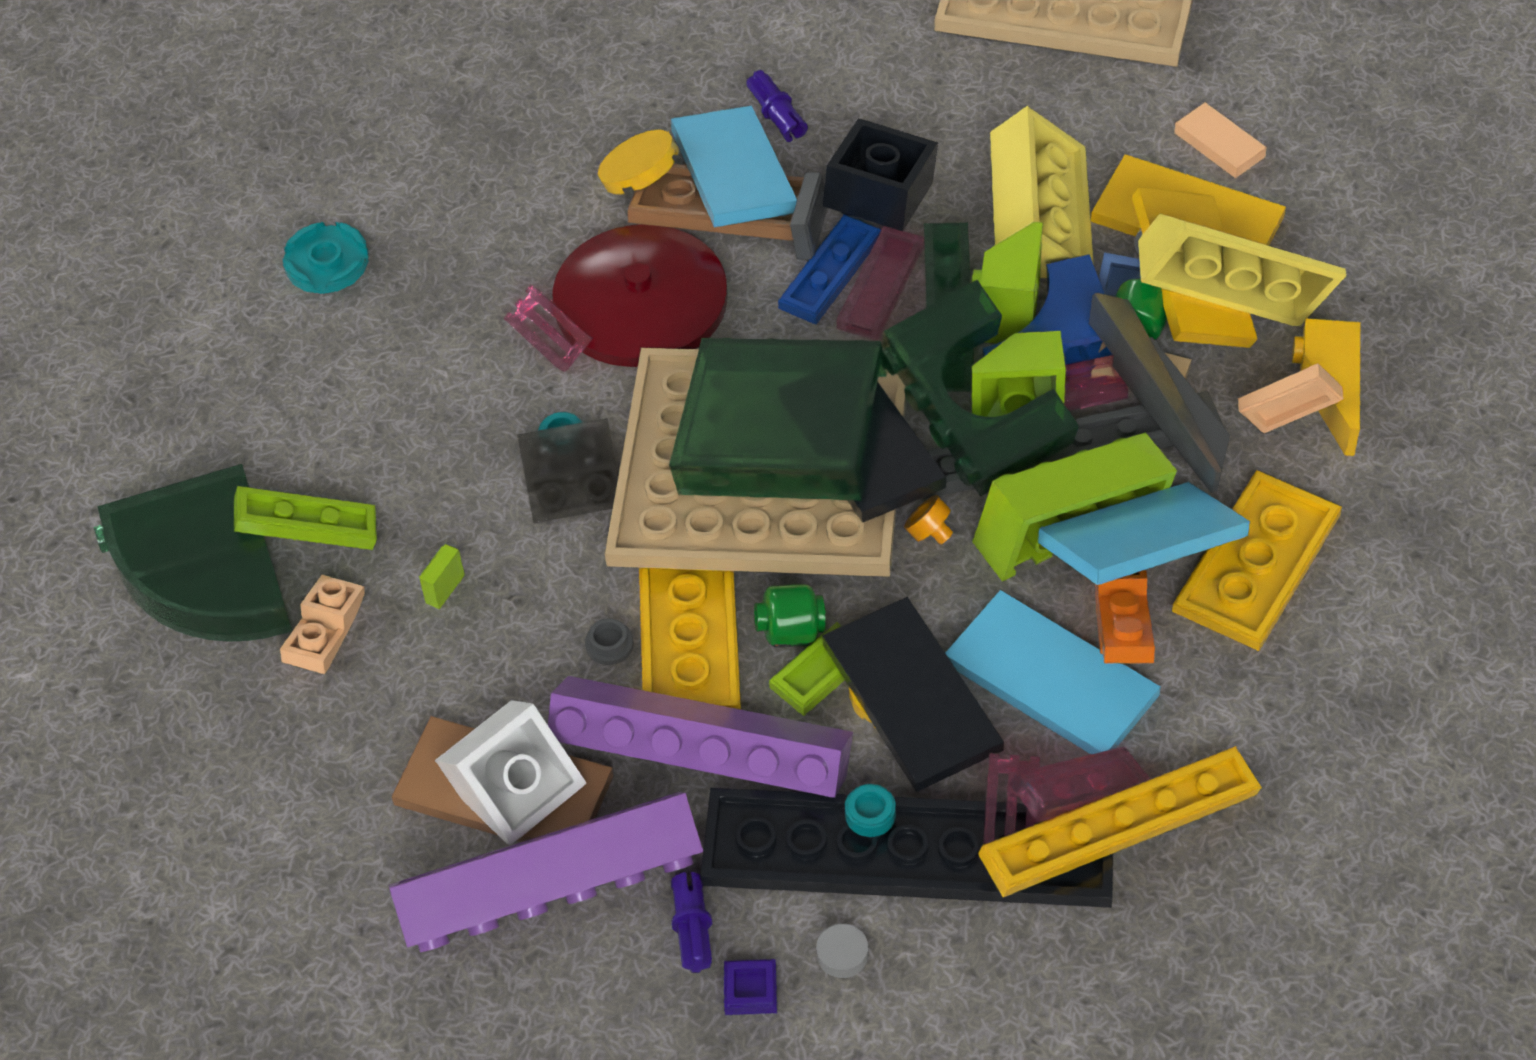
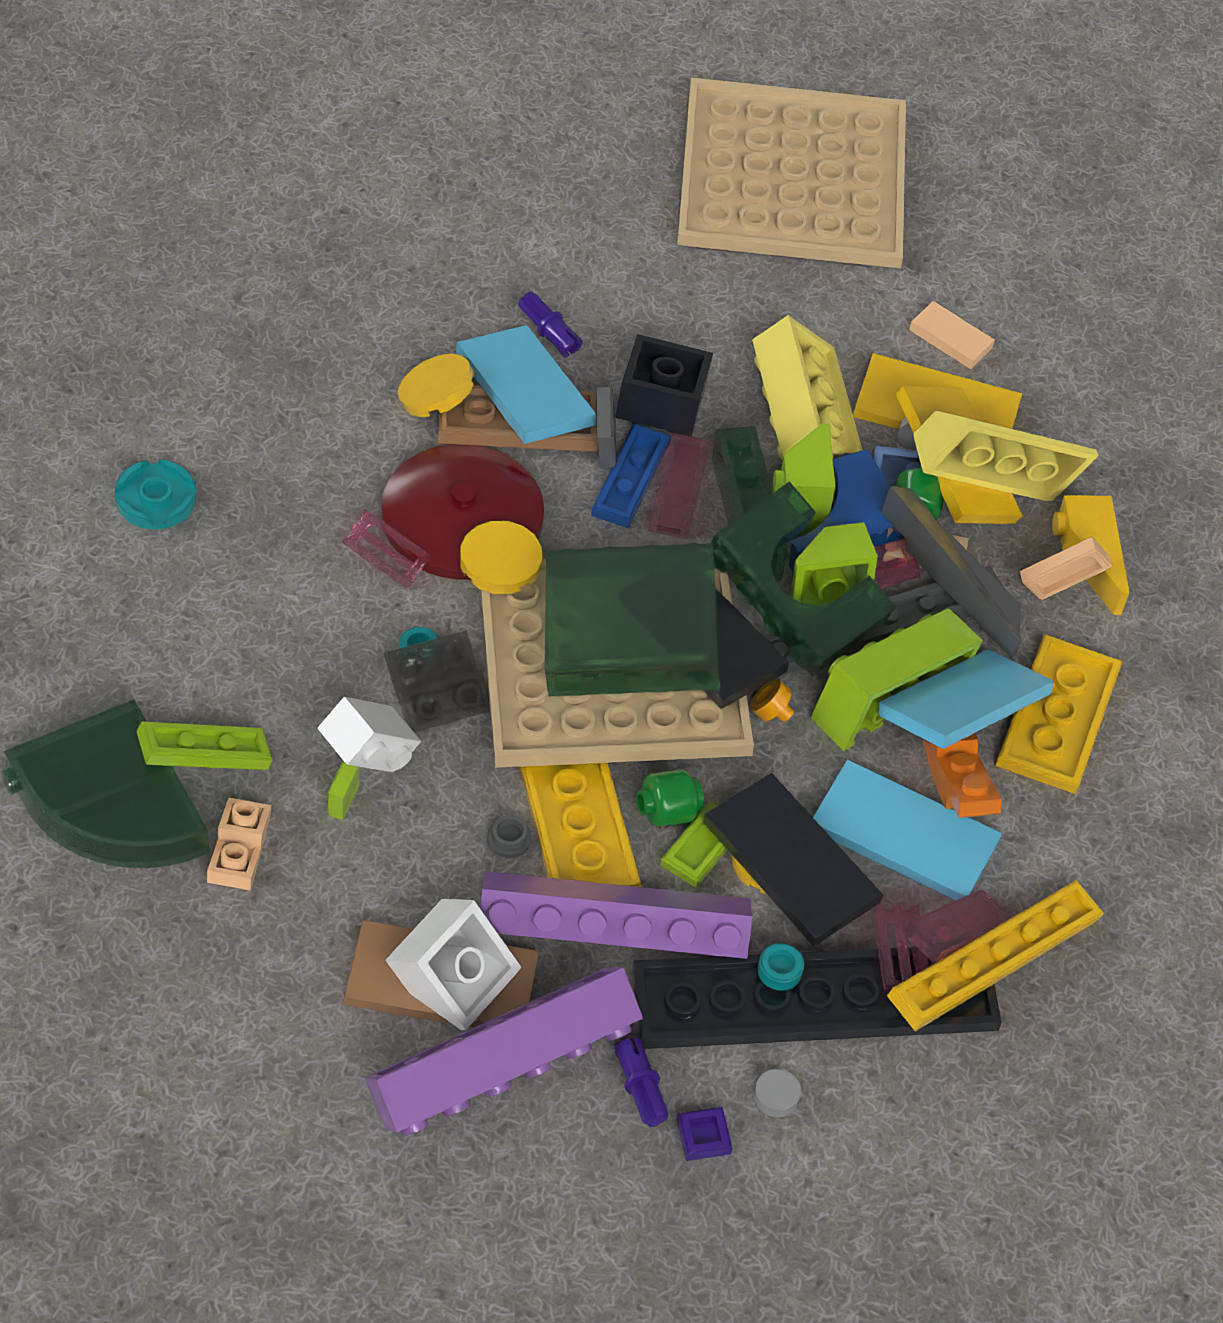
camera: 20 degrees left, 0 degrees up
none -> white brick [317,697,422,772]
none -> yellow tile [460,521,543,594]

